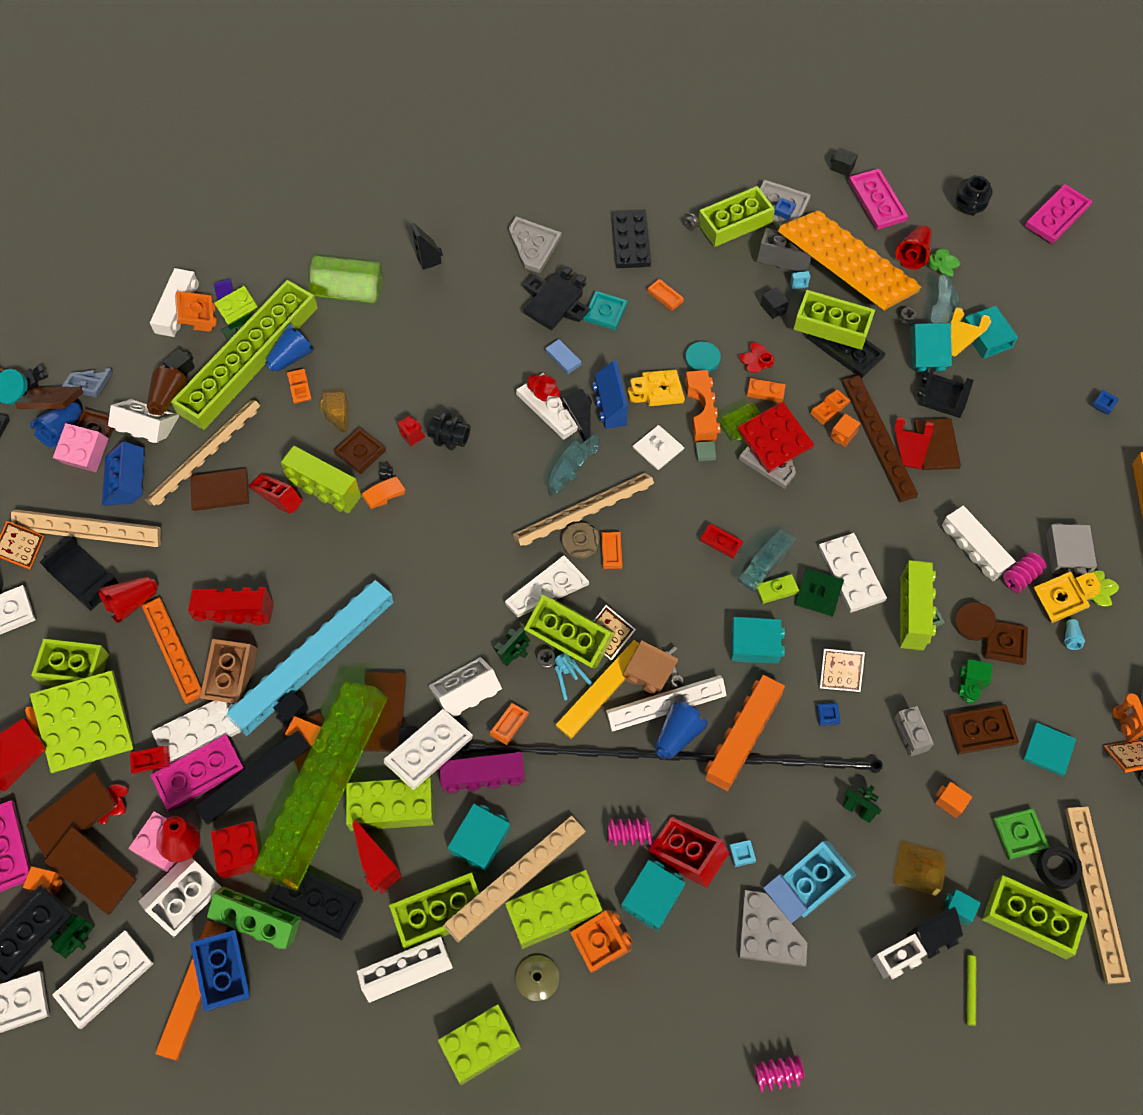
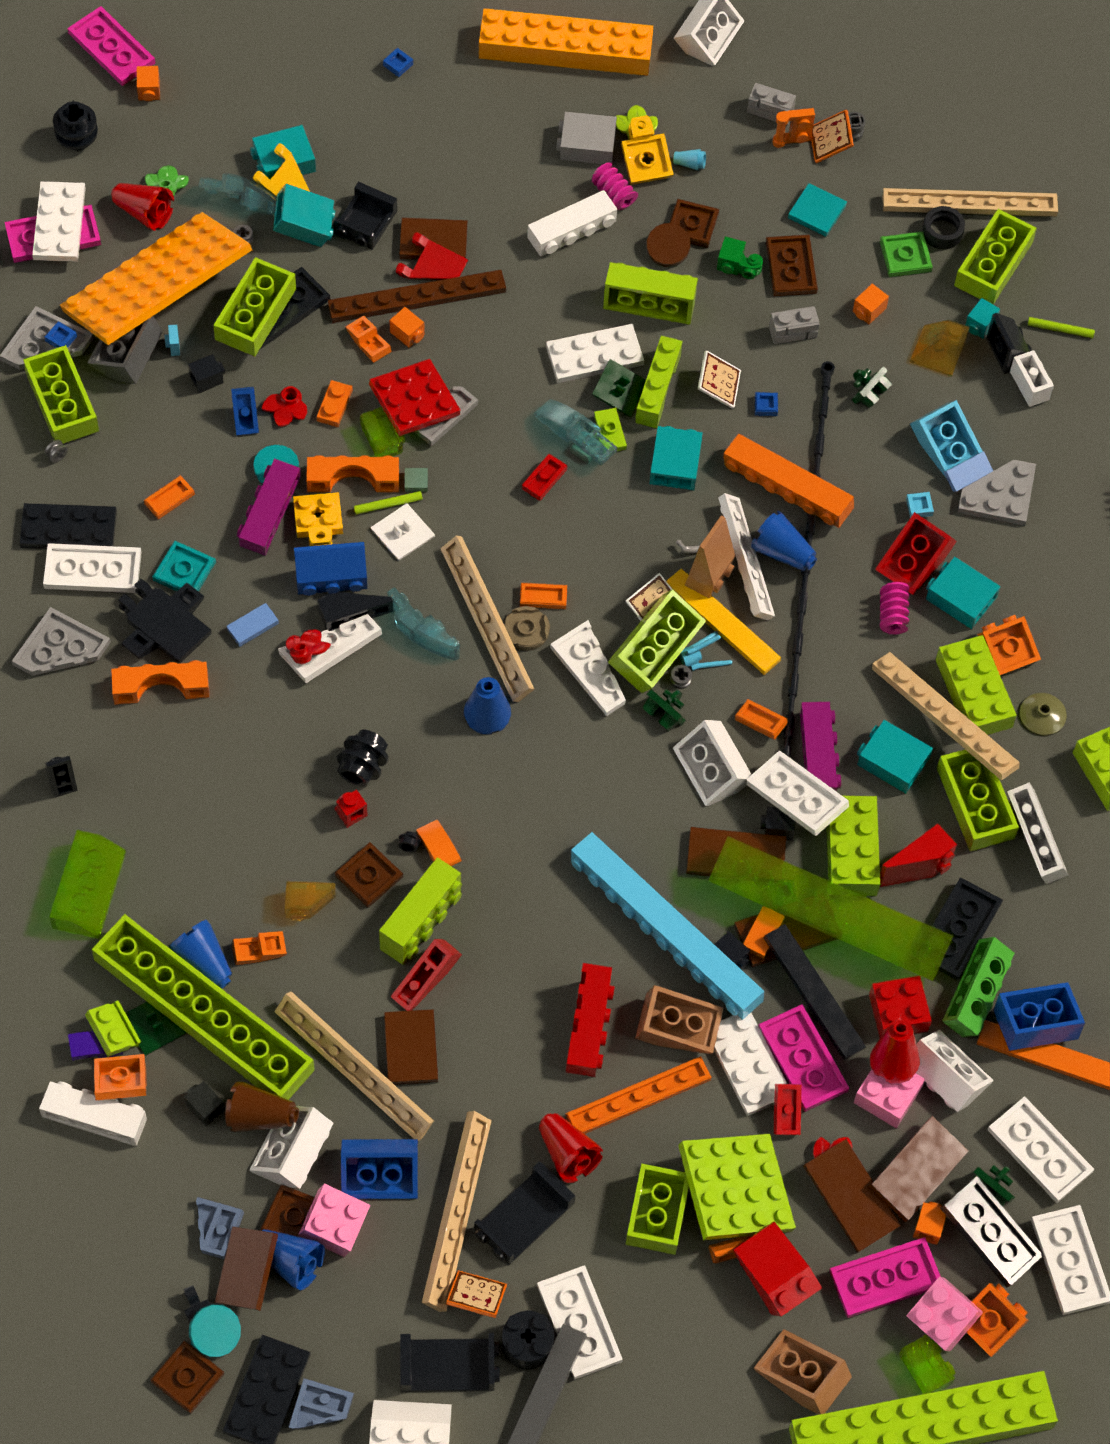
camera: 90 degrees left, 0 degrees up
none -> white plate [33,182,86,262]
none -> white plate [43,544,142,593]
none -> orange arch [111,660,209,705]
none -> orange brick [137,66,160,101]
none -> blue slope [231,387,259,435]
none -> magenta brick [237,458,301,556]
none -> lime bar [354,491,423,515]
none -> blue cone [464,677,511,735]
none -> lime arch [635,335,683,429]

